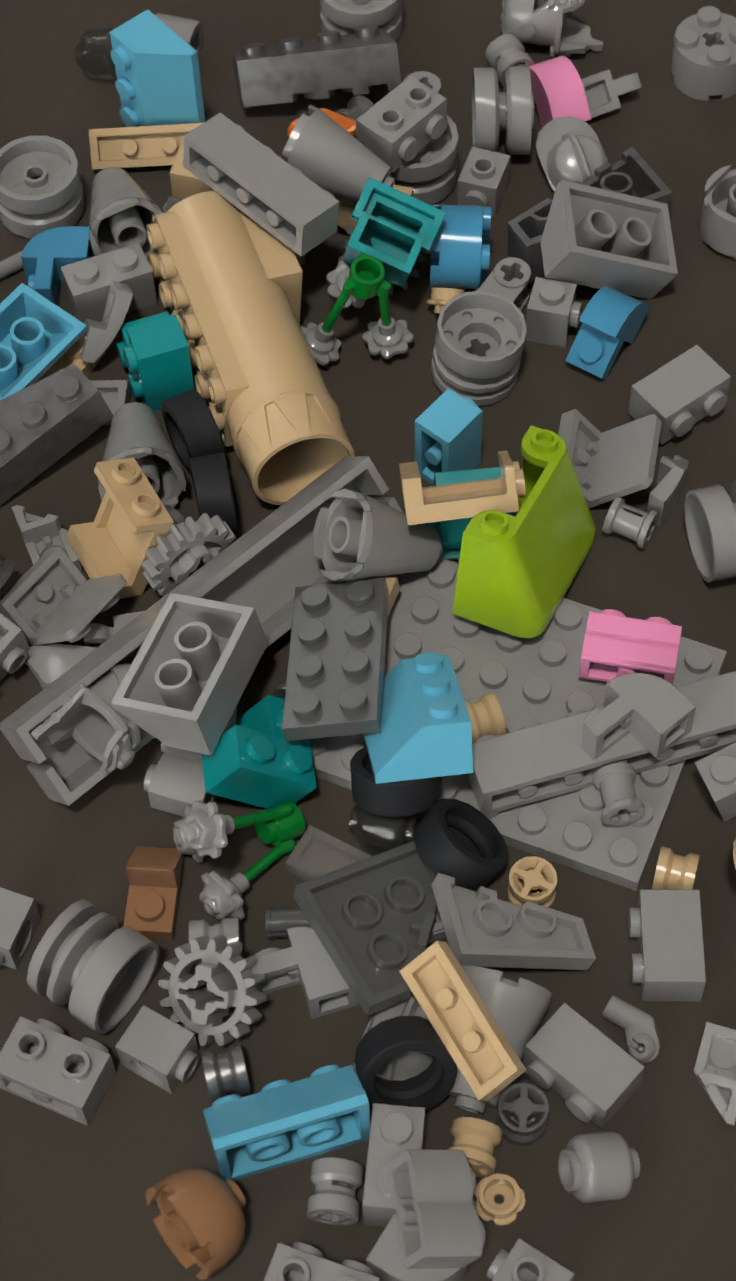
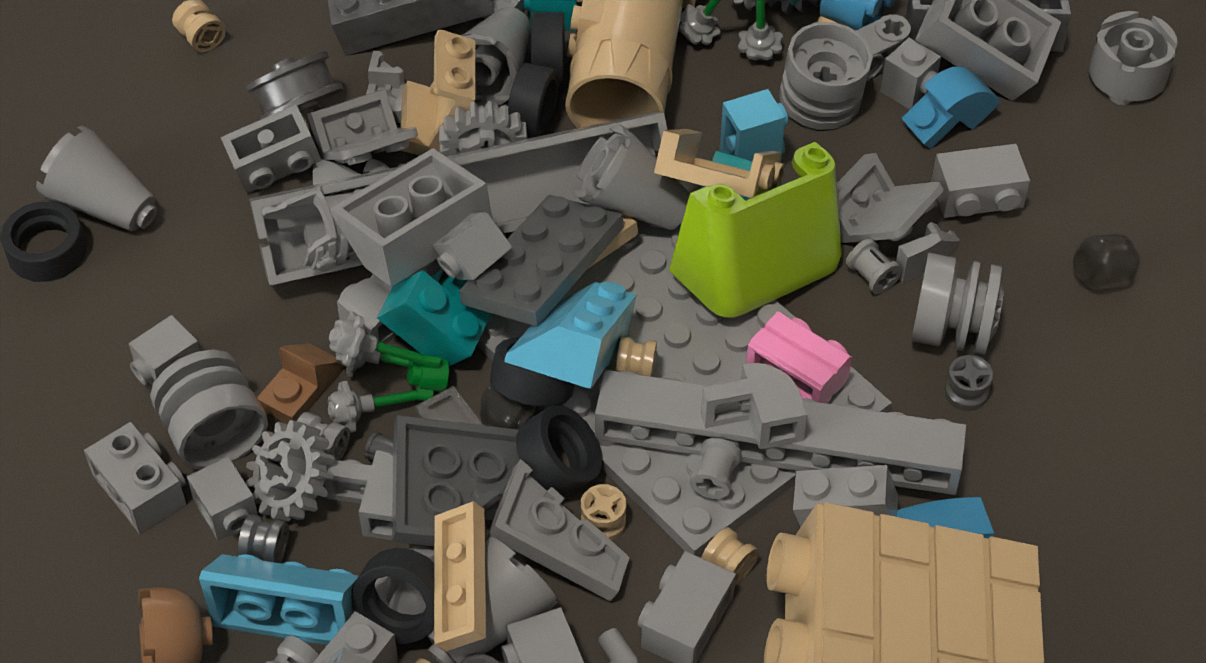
camera: 25 degrees right, 5 degrees down
none -> light grey brick [433,212,512,280]

